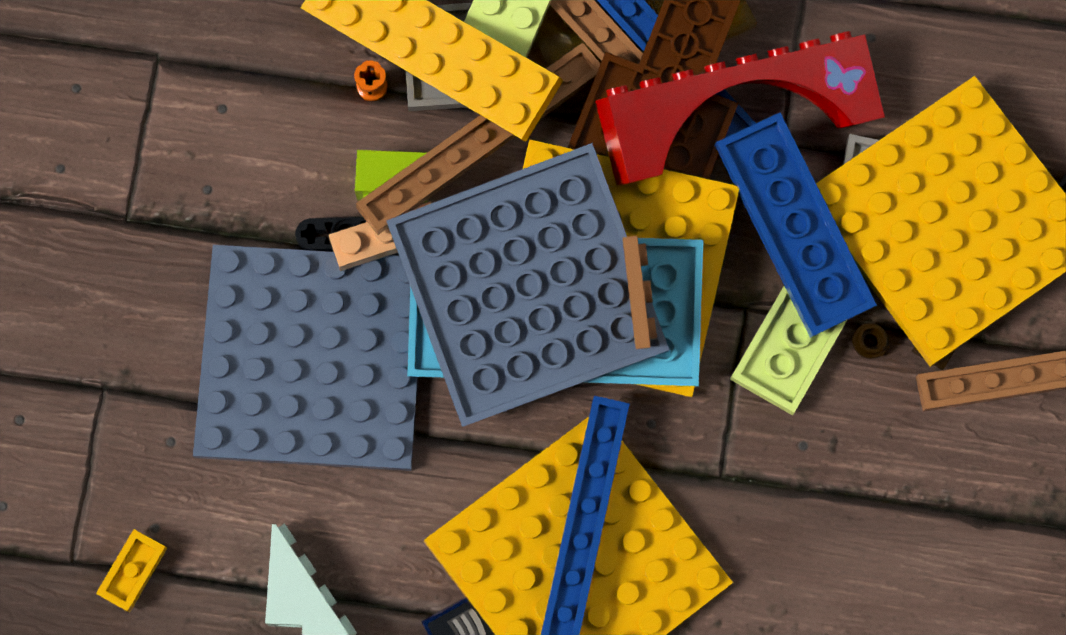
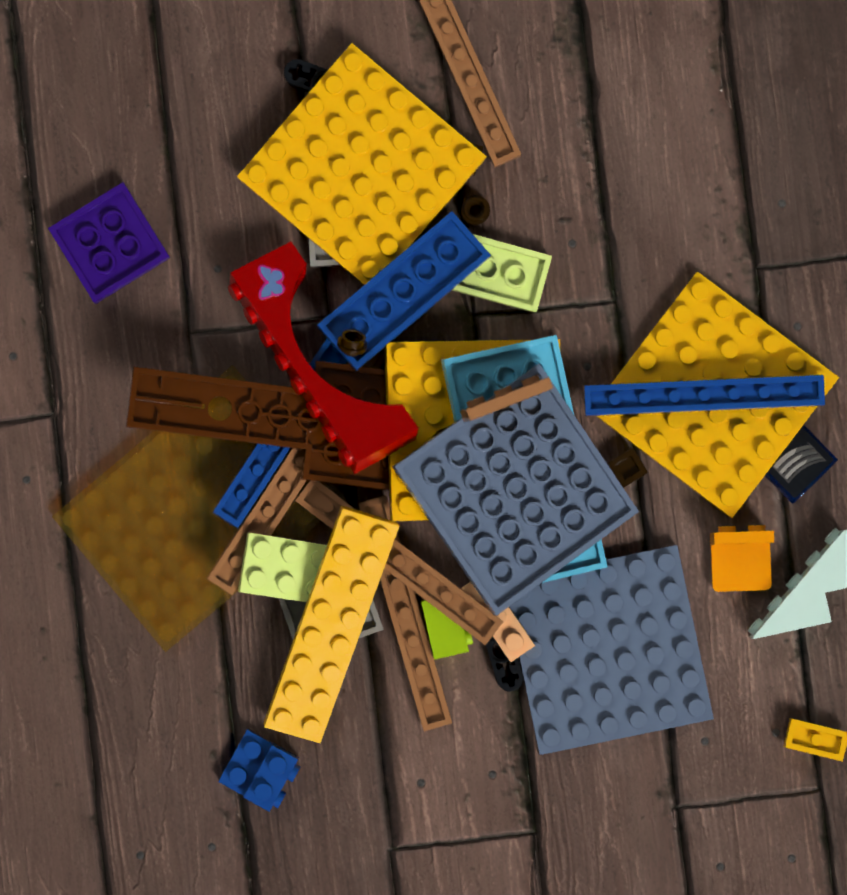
camera: 100 degrees left, 10 degrees up
orange bush [354,60,388,102] -> none
none -> dark brown plate [337,330,367,357]
none -> medium nougat plate [358,495,452,731]
none -> dark brown plate [607,448,648,488]
none -> light orange bracket [710,525,774,592]

